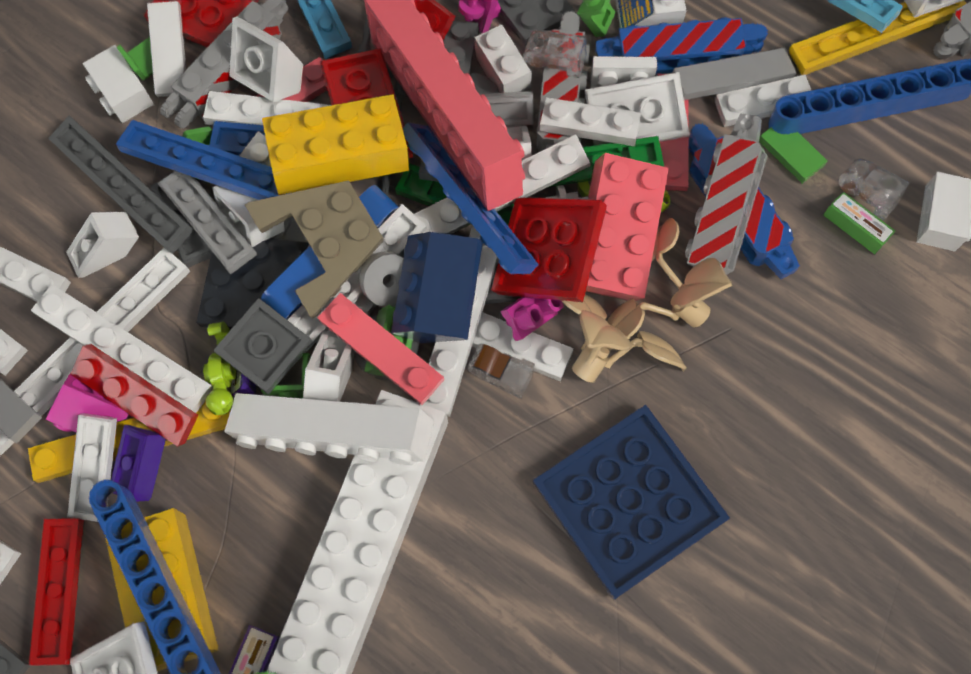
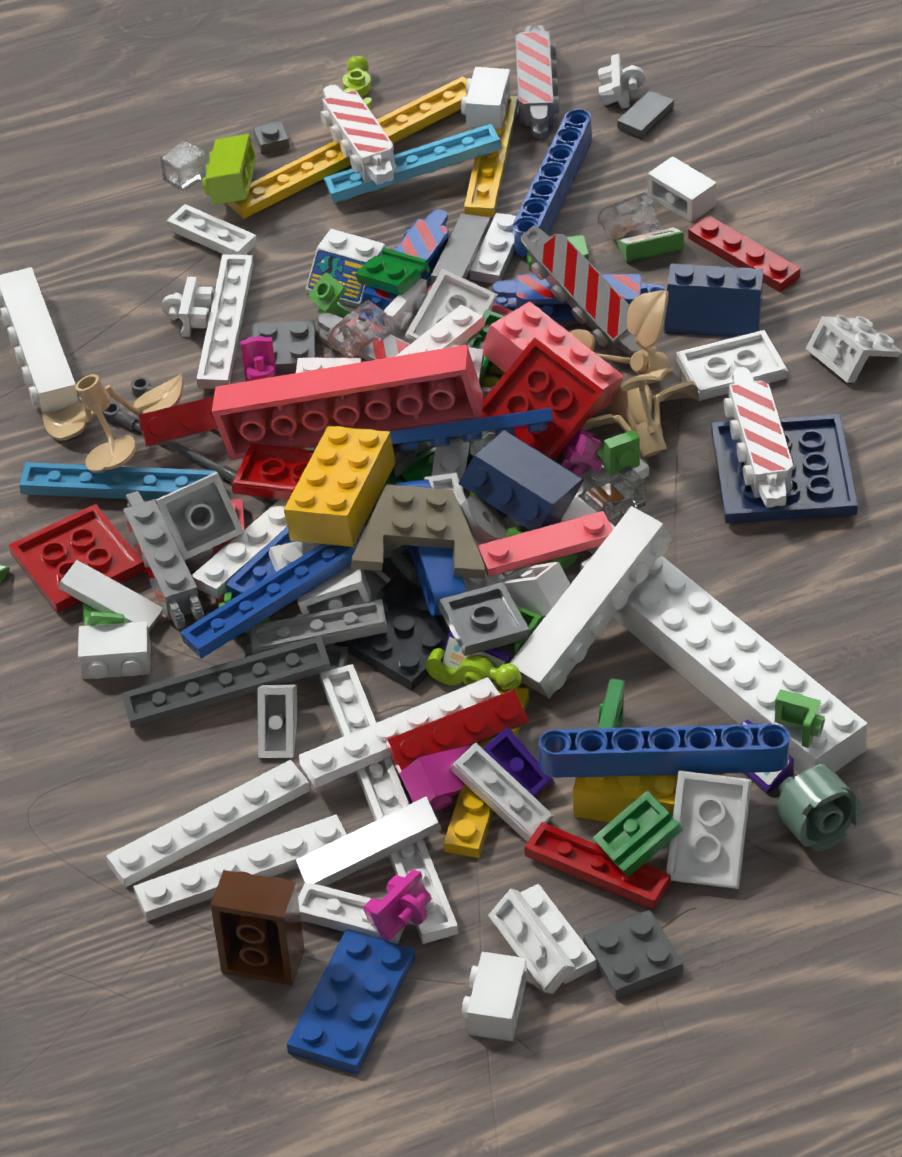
camera: 60 degrees left, 25 degrees down
none -> green plate [355,248,430,296]
none -> green plate [592,790,683,877]
none -> bright green bracket [597,430,640,476]
none -> green plate [598,678,624,728]
none -> dark blue slope [664,264,763,337]
none -> white tile [676,330,788,401]
none -> plate [688,215,801,292]
none -> white hinge [724,367,793,508]
none -> white bracket [806,315,902,383]

